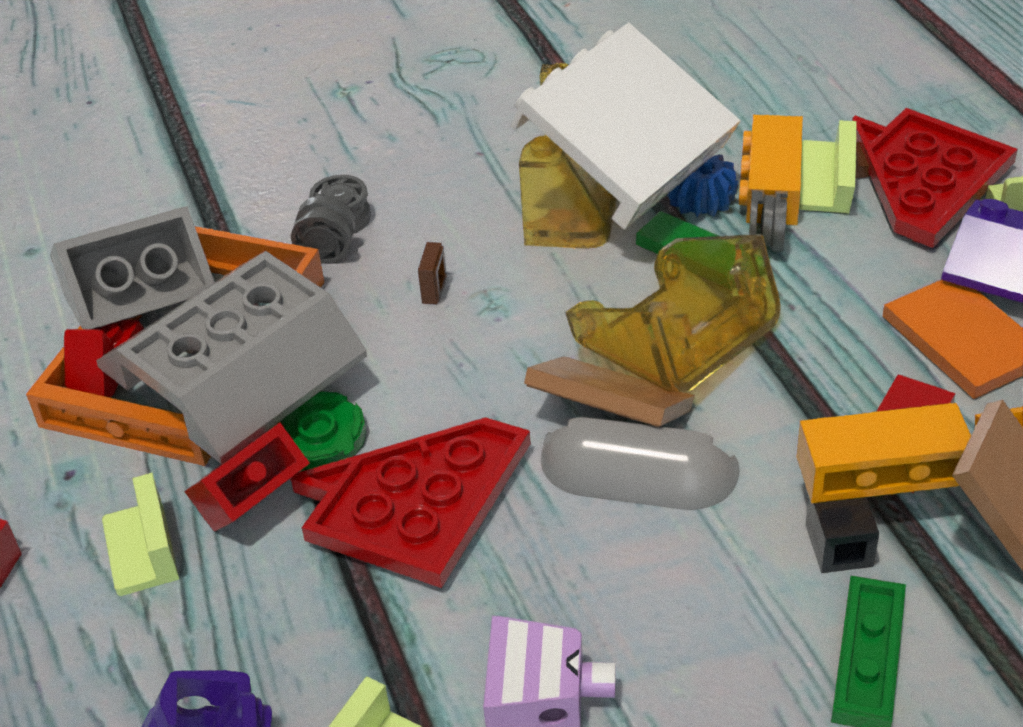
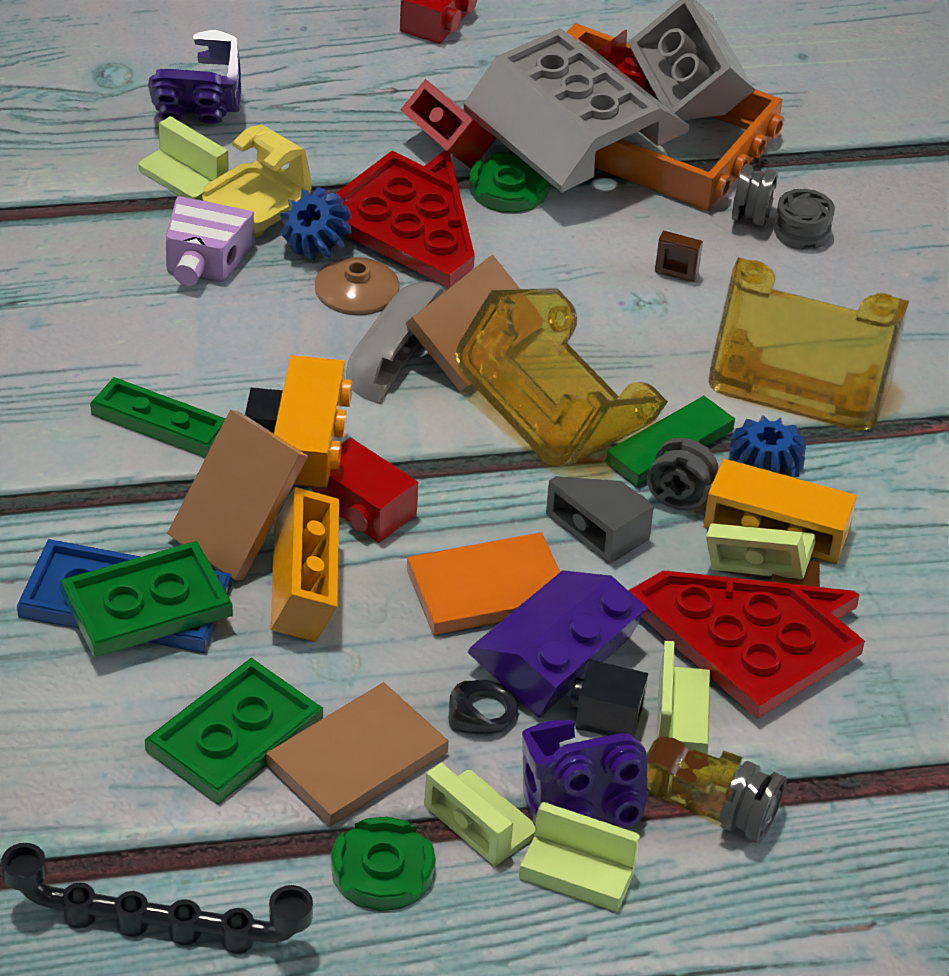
camera: 95 degrees right, 0 degrees up
yellowish green panel [102,473,179,596] -> none
white panel [510,22,741,230] -> none
none -> light yellow piece [202,124,312,238]
none -> blue gear [280,186,352,261]
none -> medium nougat dish [315,257,399,315]
none -> dark grey slope [546,476,654,564]

